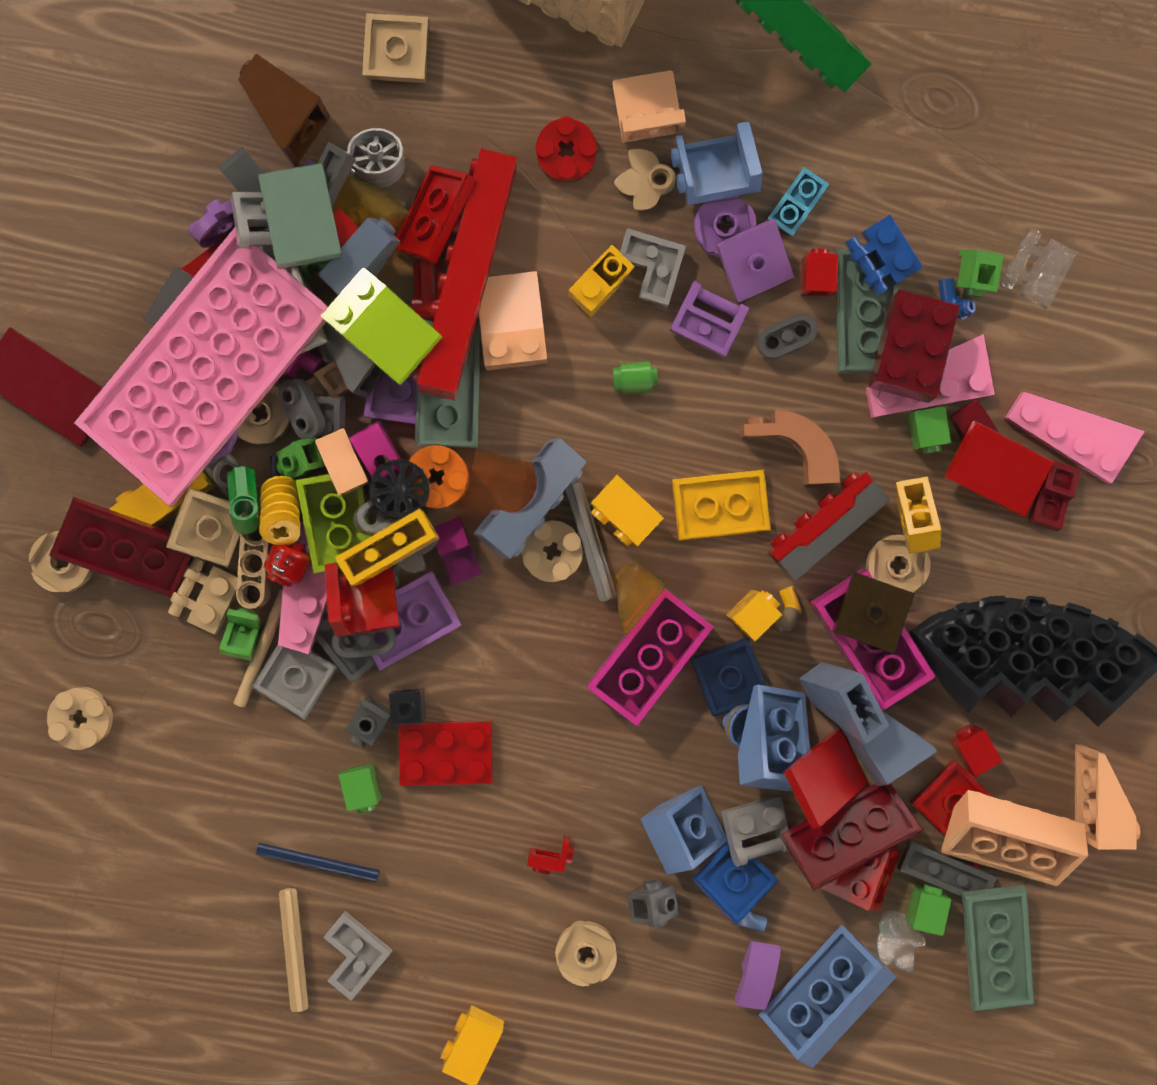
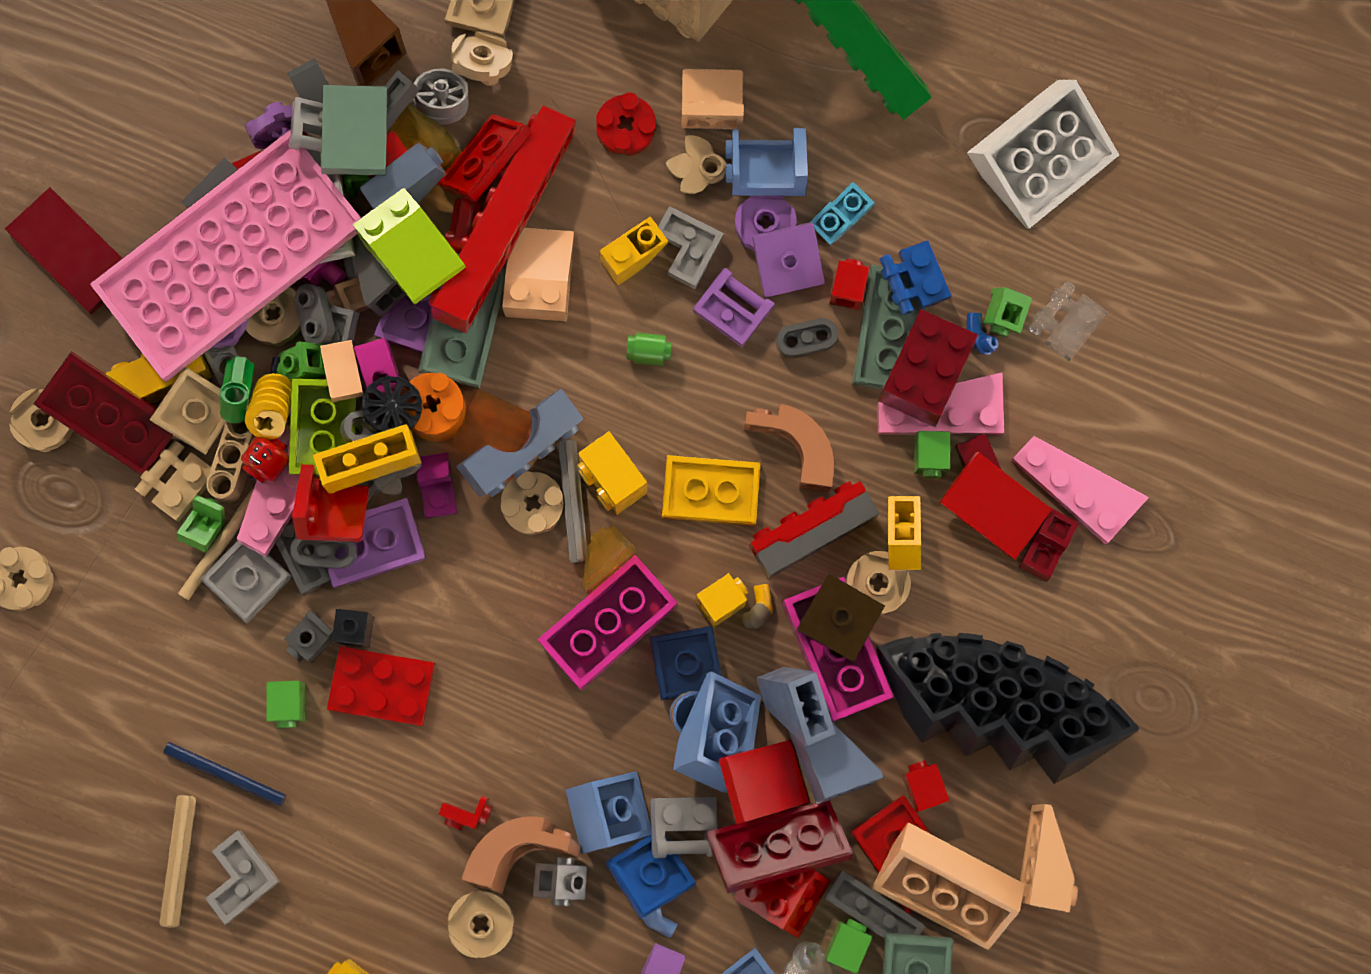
camera: 10 degrees right, 10 degrees down
none -> tan plate [451,31,513,86]
none -> nougat arch [461,816,581,894]
none -> white slope [967,80,1119,229]

